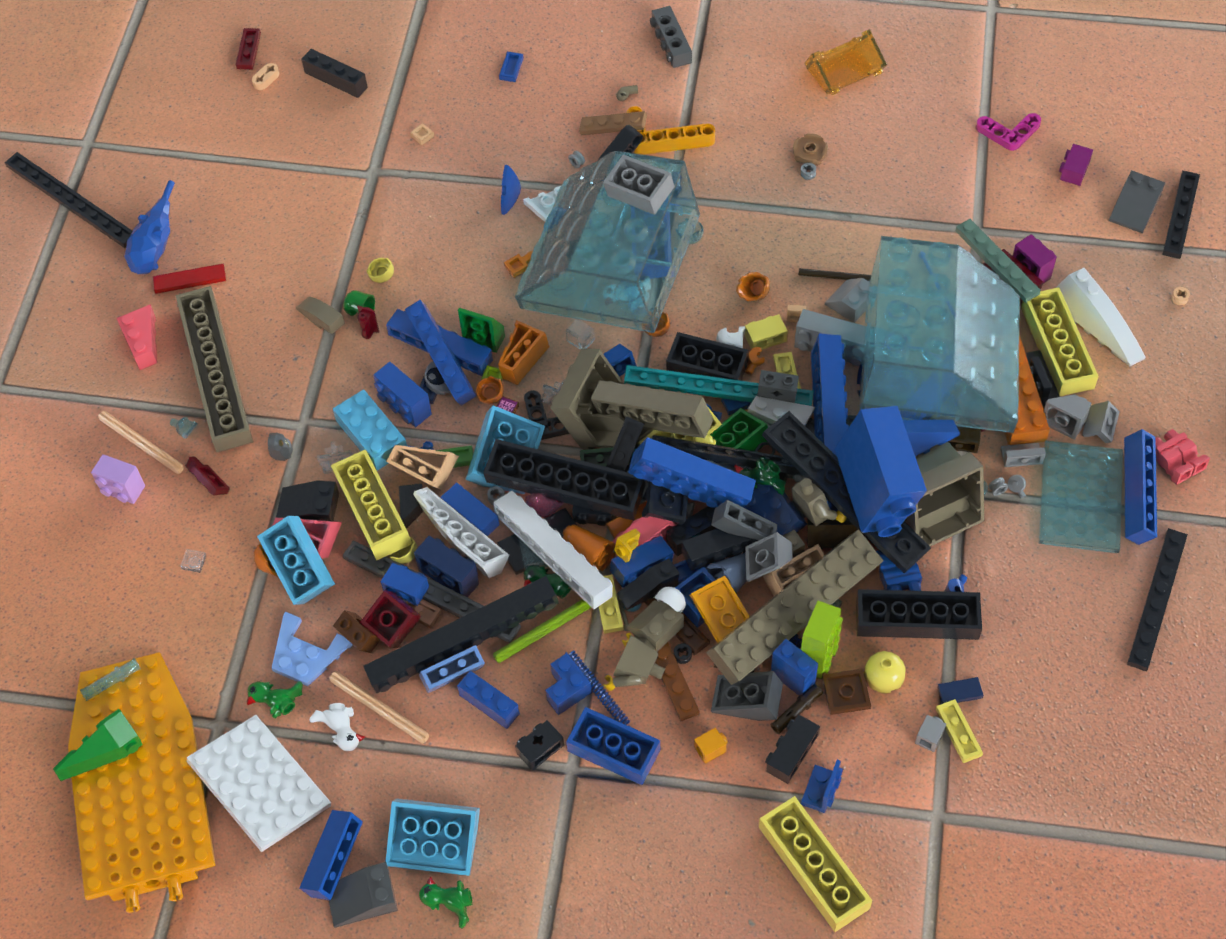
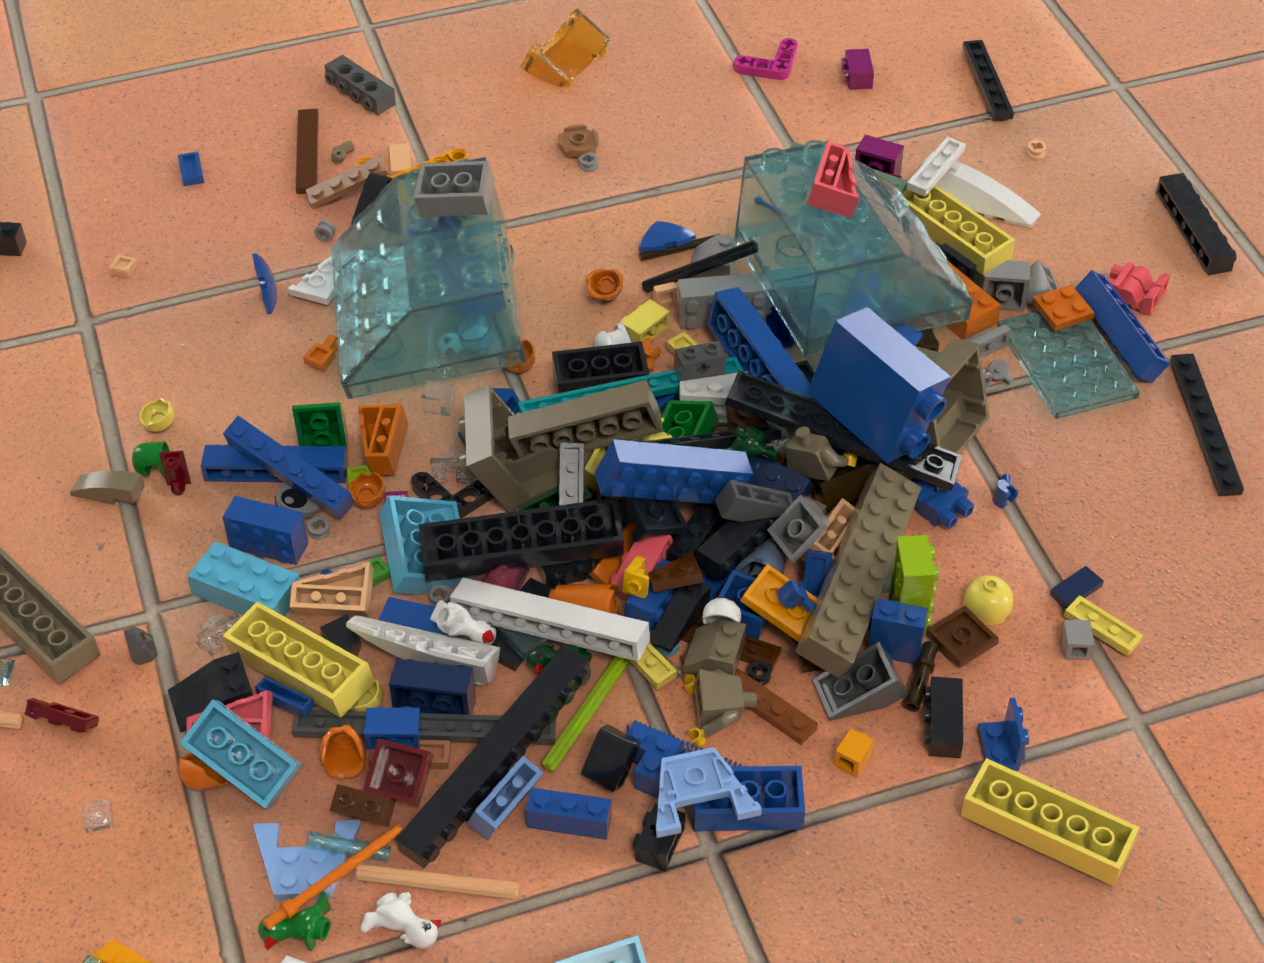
camera: 30 degrees left, 10 degrees down
black brick [856,589,982,640] -> none
dark grey slope [1109,170,1165,234] -> none
none -> blue piece [255,676,316,717]
none -> orange bar [262,825,402,930]
none -> reddish brown tile [296,109,319,194]
none -> clear light blue pin [306,830,391,863]
none -> light grey bush [307,517,330,540]
none -> orange hair [320,725,366,780]
none -> light nougat tile [389,143,411,176]
none -> white animal [430,600,496,645]
none -> black piece [581,724,641,792]
none -> blue brick [639,221,696,252]
none -> black axle [642,240,759,293]
none -> reddish brown wing [648,553,703,592]
none -> light blue wing [656,747,762,838]
none -> blue piece [777,580,816,612]
none -> blue tile [803,549,833,598]
none -> coral wedge [807,140,859,219]
none -> white plate [906,137,966,196]
none -> orange plate [1032,284,1095,331]

